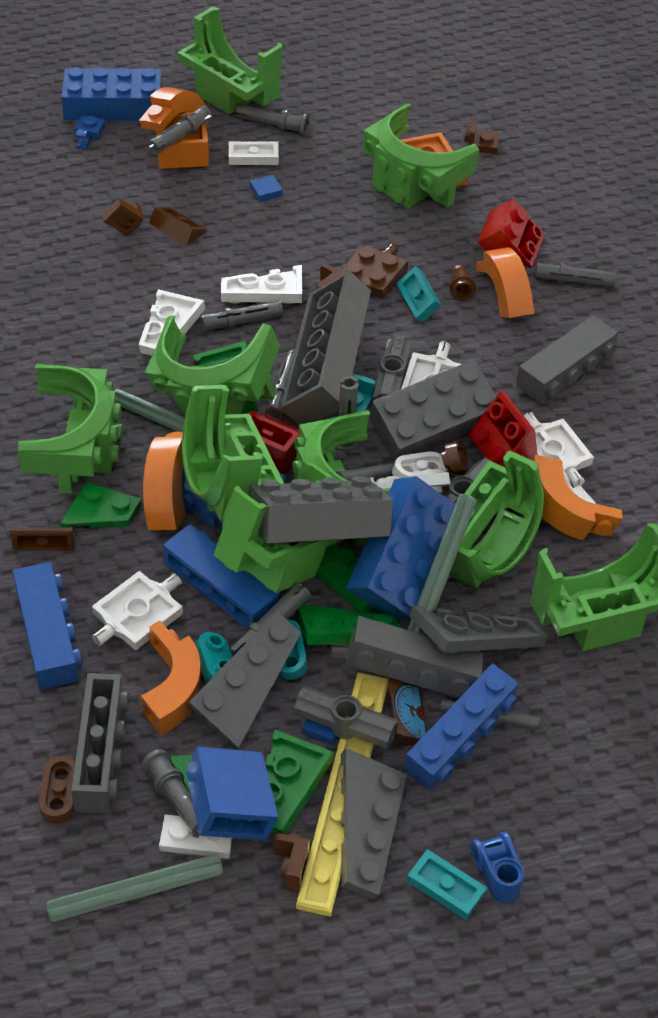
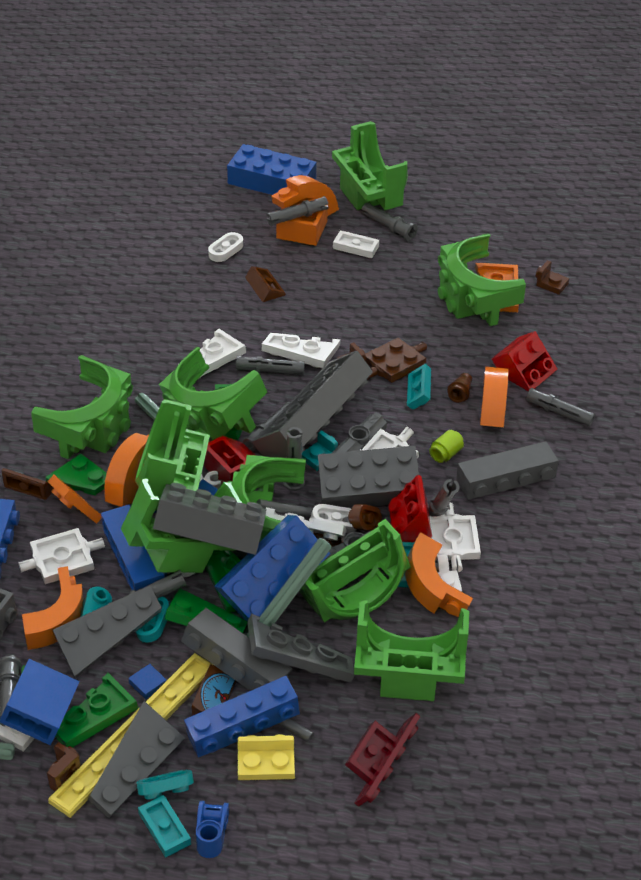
camera: 25 degrees right, 5 degrees down
blue plate [74,116,105,150] -> none
reddish brown bracket [102,198,144,235] -> none
blue tile [250,175,283,202] -> none
dark grey piece [294,686,399,749] -> none
none -> orange wing [47,474,101,524]
none -> teal plate [136,770,194,799]
none -> white plate [208,232,243,262]
none -> light yellow bracket [238,734,295,780]
none -> dark red bracket [345,713,420,806]
none -> dark grey pin [428,479,459,516]
none -> lime brick [429,430,464,463]

